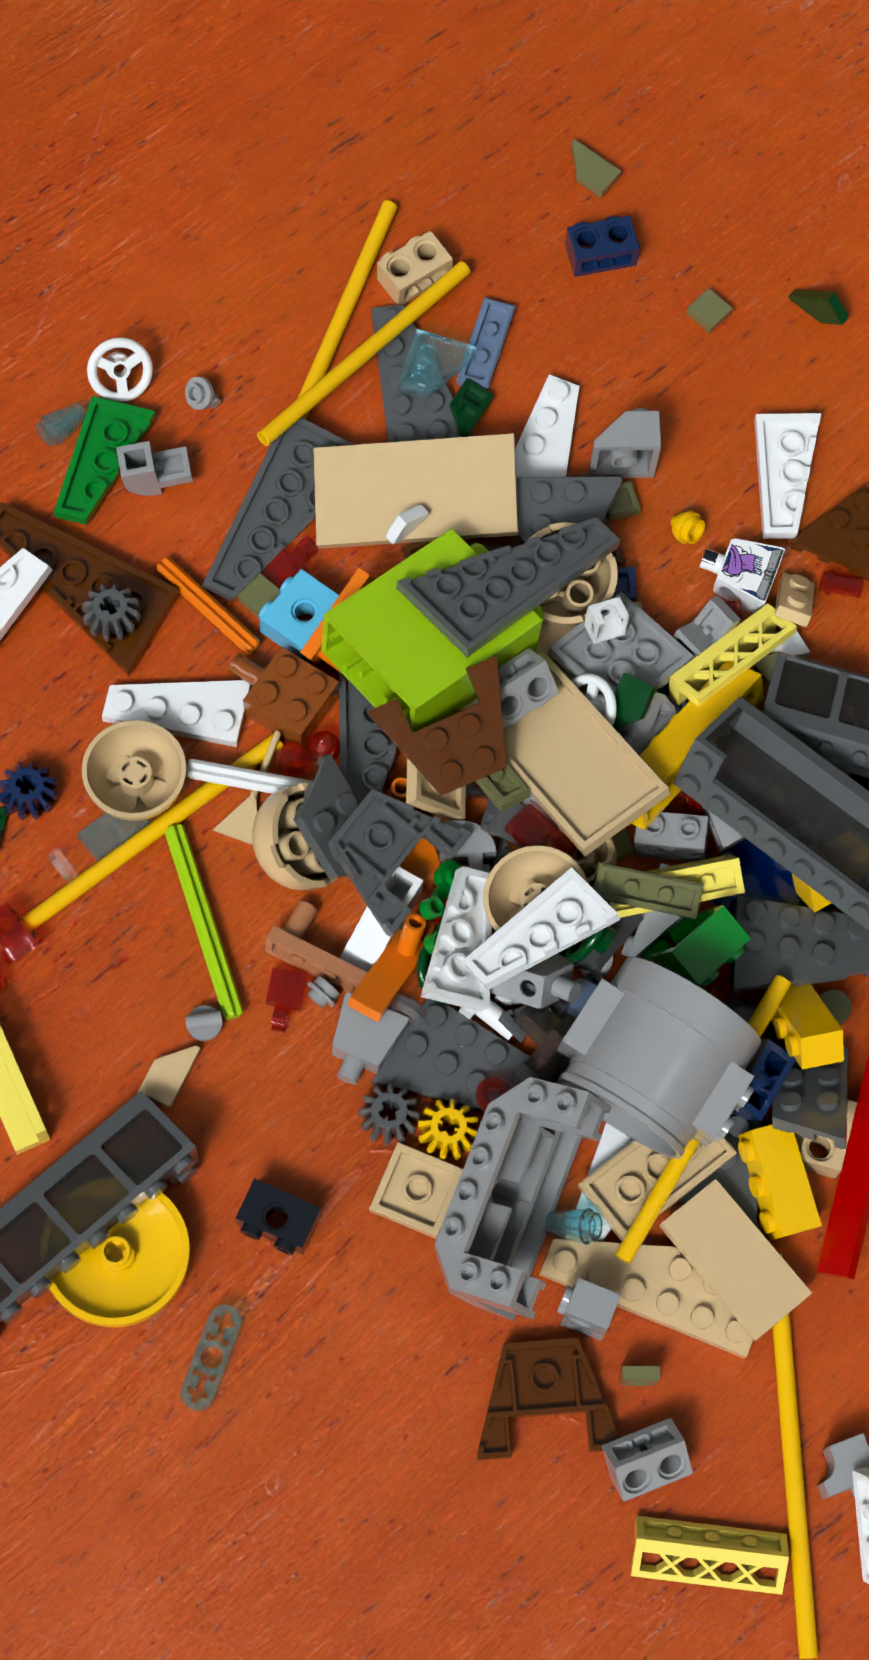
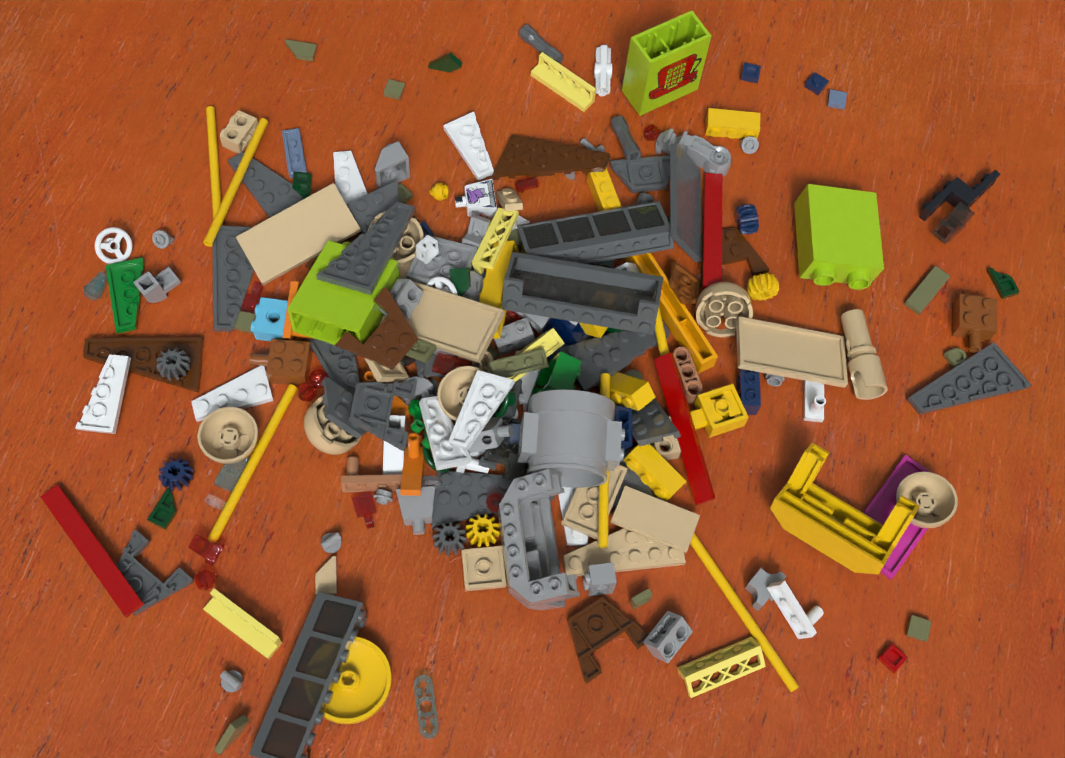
camera: 30 degrees left, 5 degrees down
orange axle [157,557,260,655] -> none
lime axle [165,824,244,1020] -> none
white axle [186,759,311,794] -> none
tan piece [213,730,281,845] -> none
black brick [235,1178,321,1256] -> none
white tile [386,504,429,545] -> none
clear light blue wing [397,329,477,399] -> none
clear light blue cone [545,1208,603,1245] -> none
dark blue brick [565,216,639,277] -> none

